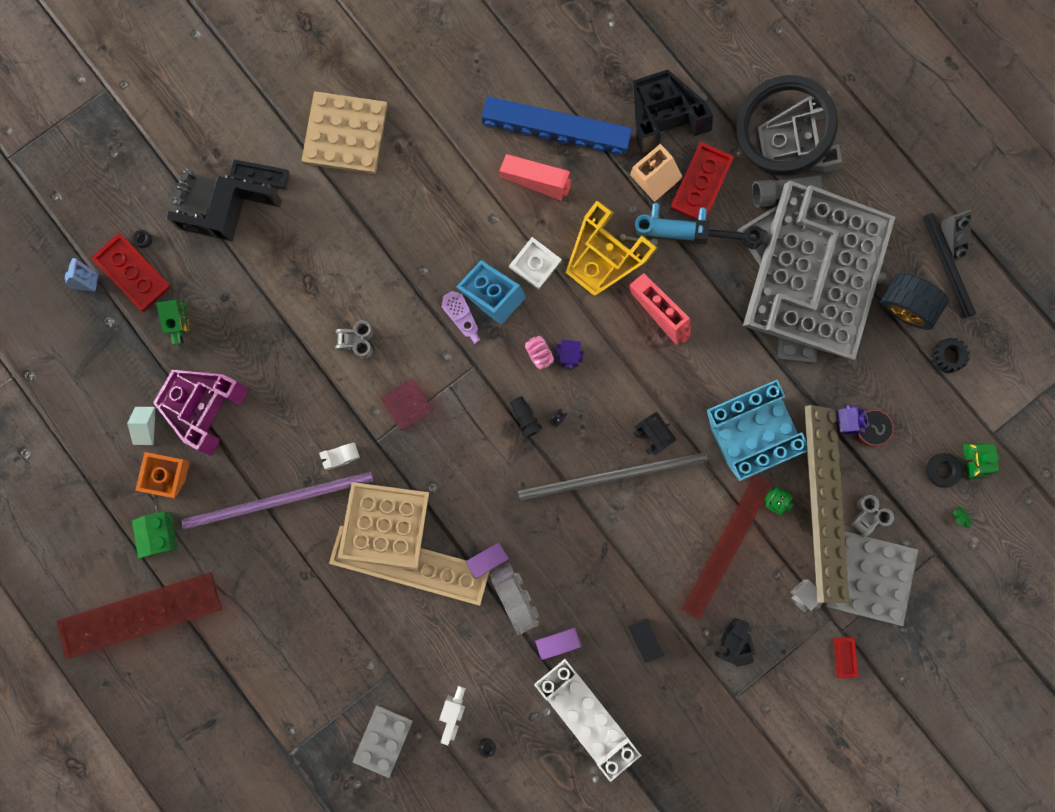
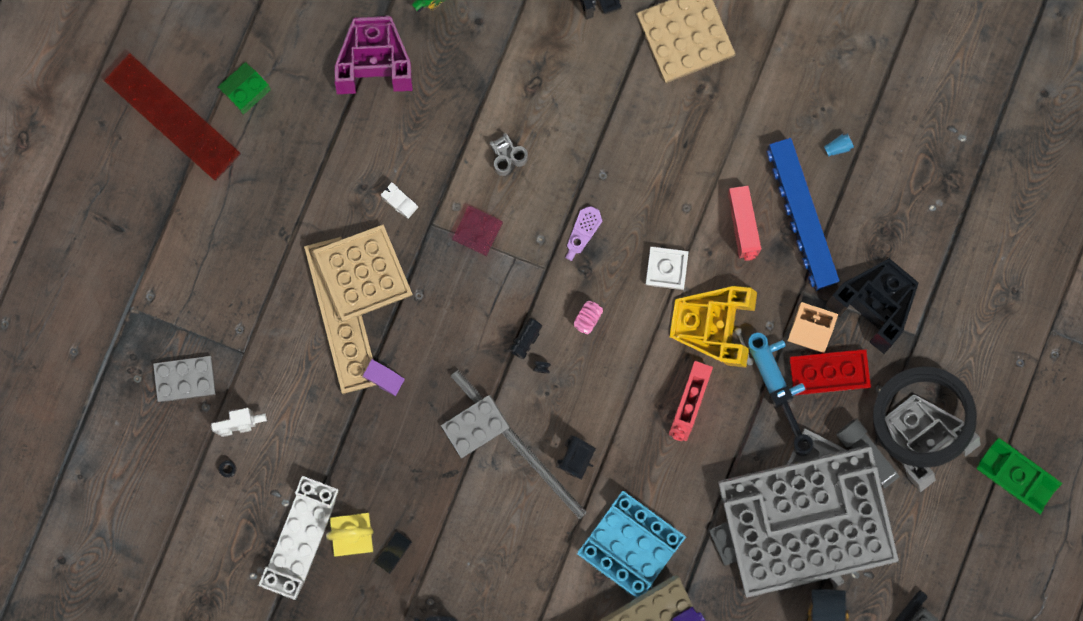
camera: 65 degrees right, 0 degrees up
light aqua slope [127,407,156,445] -> none
orange slope [135,452,190,498] -> none
lavender axle [182,472,373,529] -> none
dark azure slope [456,260,527,325] -> none
clear wedge [489,562,540,635] -> none
medium lavender slope [535,628,581,660] -> none
dark purple brick [555,339,584,370] -> none
clear red plate [681,474,773,620] -> none
green head [764,487,795,516] -> none
none -> light yellow tile [327,513,373,557]
none -> light grey plate [441,395,511,458]
none -> dark azure cone [824,134,854,156]
none -> green piece [976,438,1062,515]

